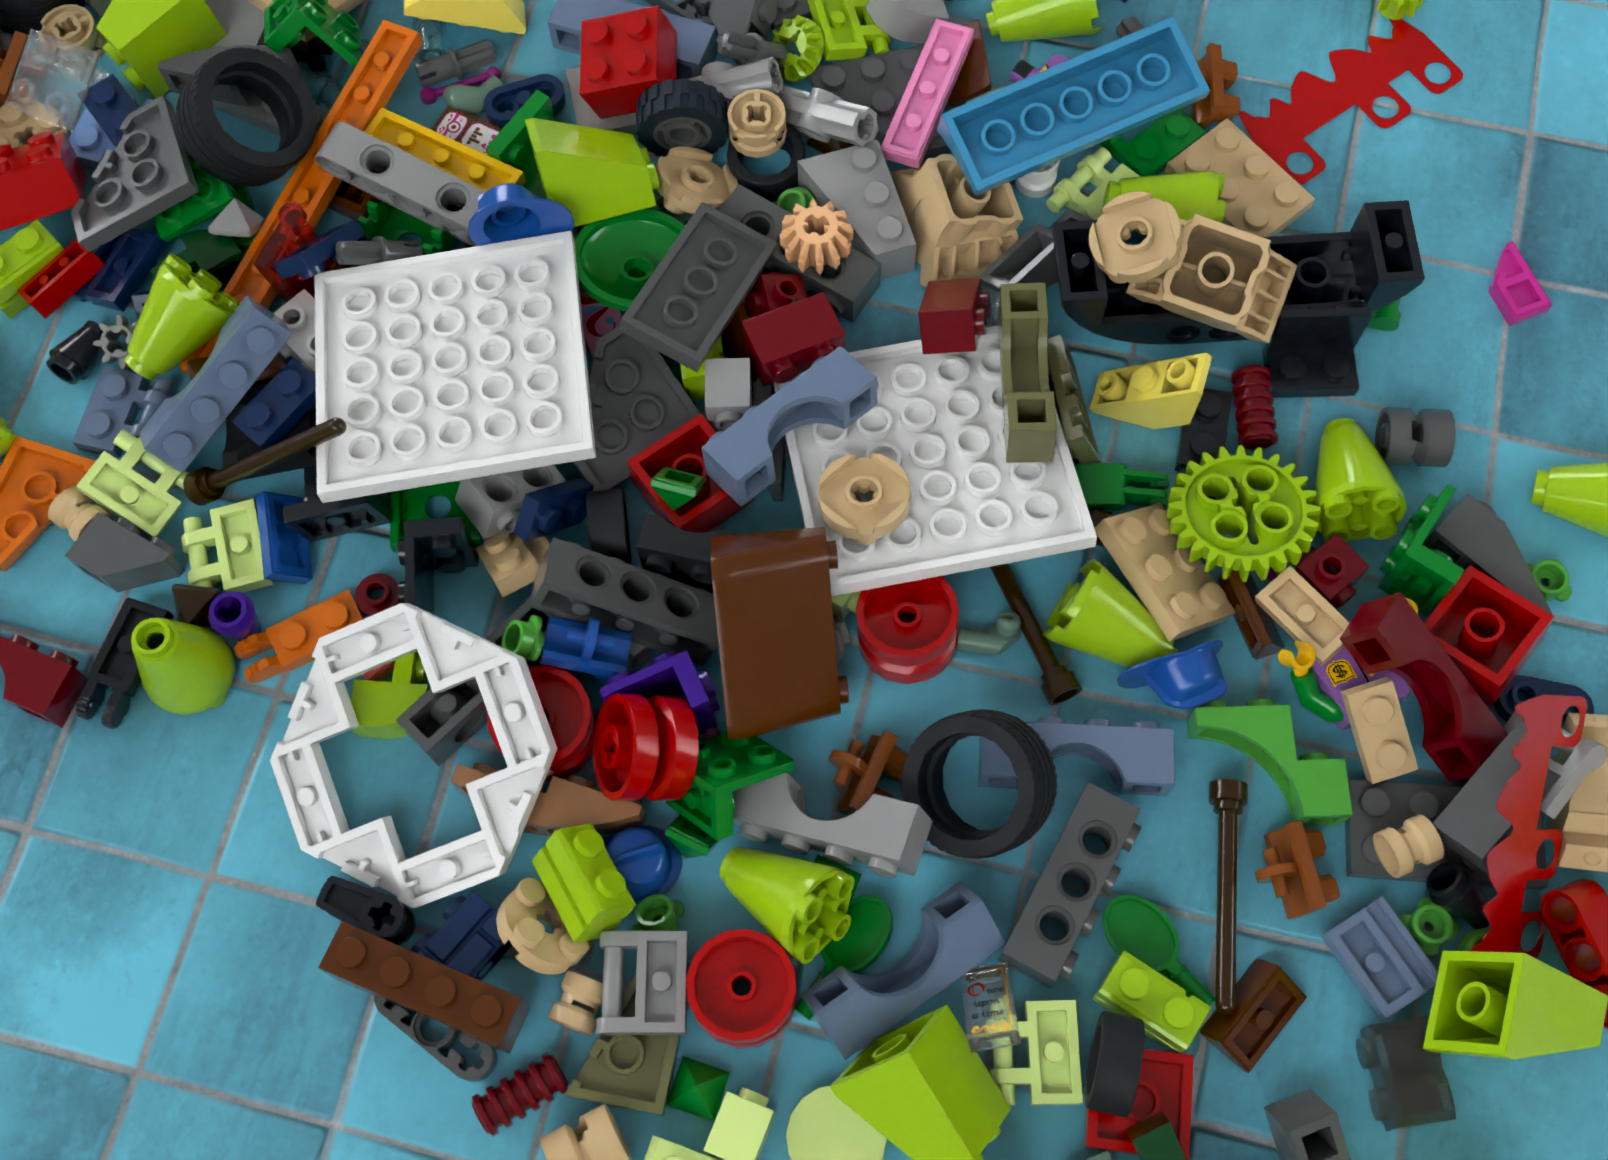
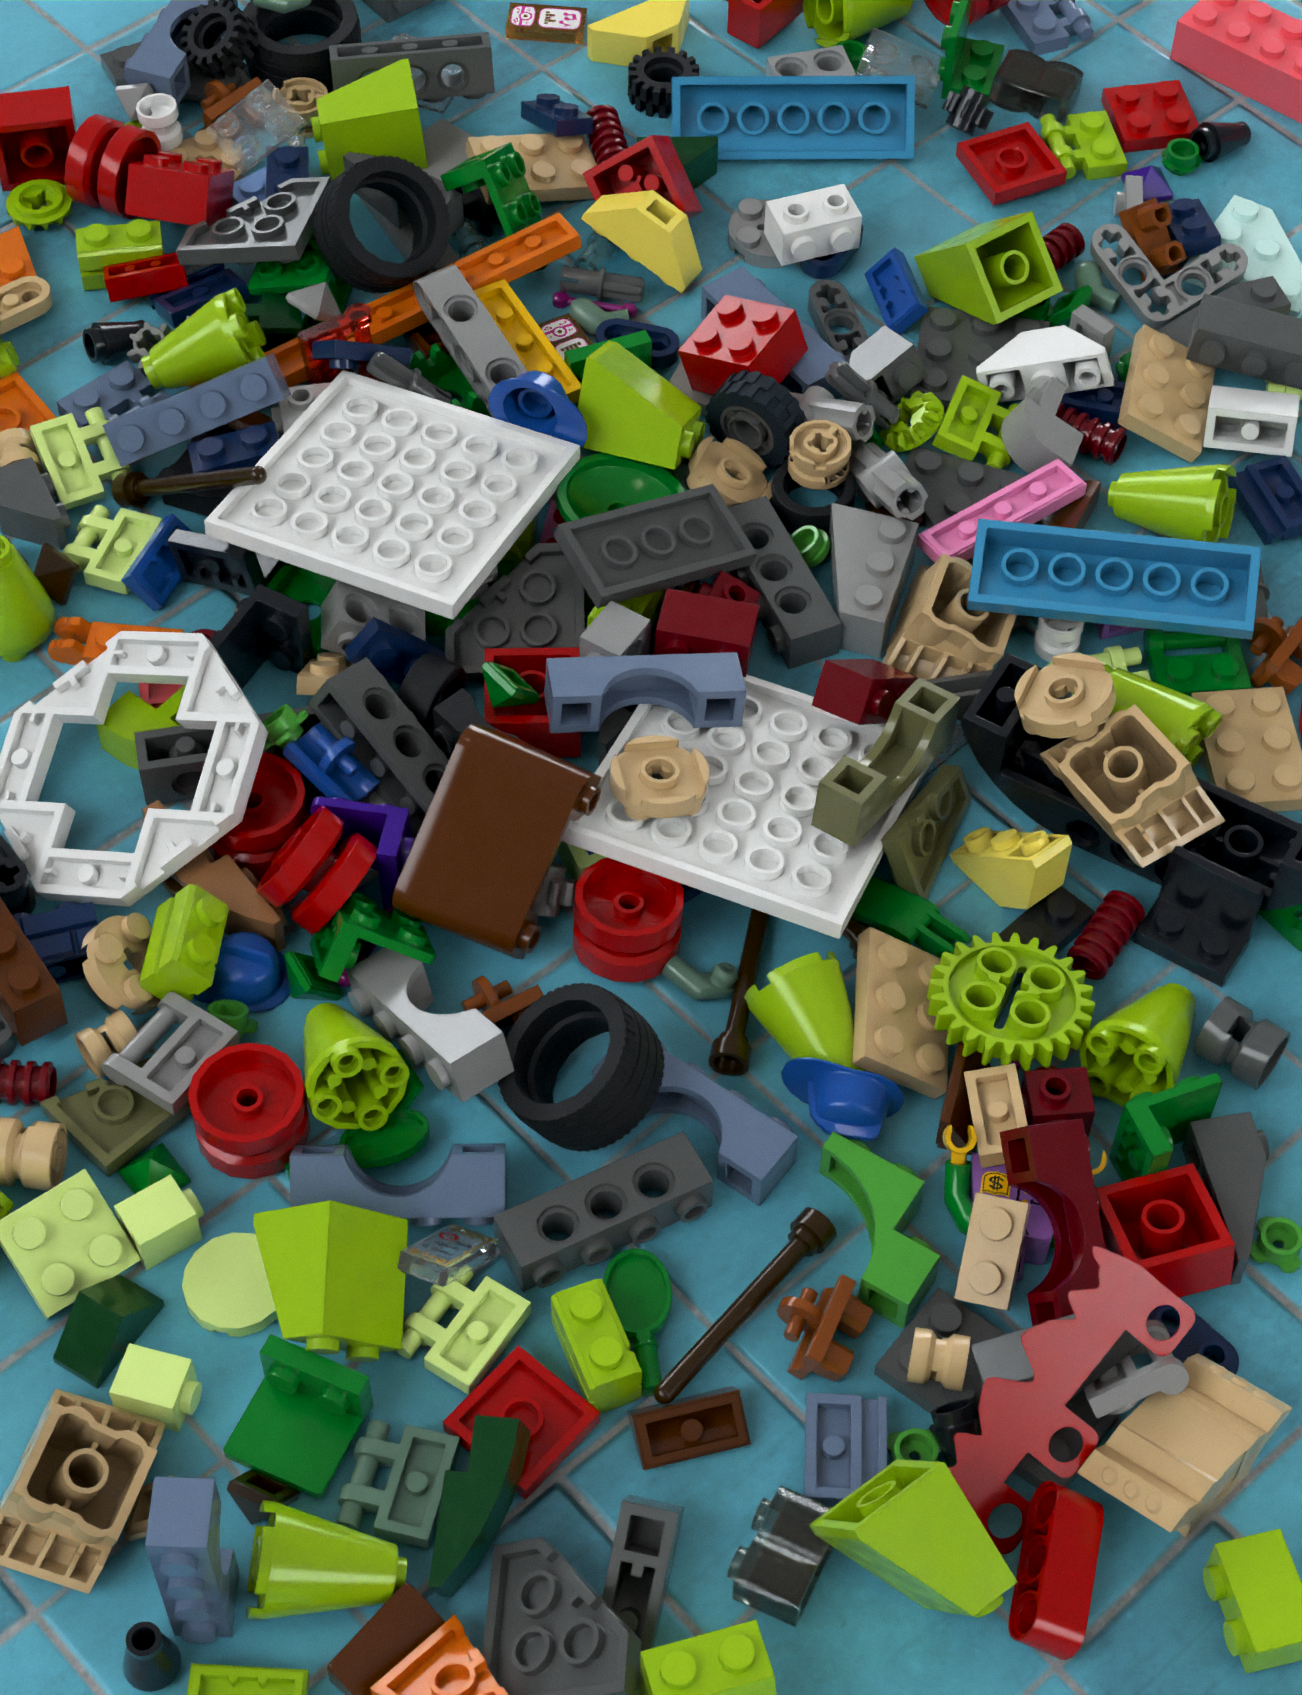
camera: 30 degrees right, 15 degrees down
dark purple cone [208,592,261,642] -> none
light nougat gear [780,198,853,275] -> none
black tyre [1085,1011,1145,1118] -> none

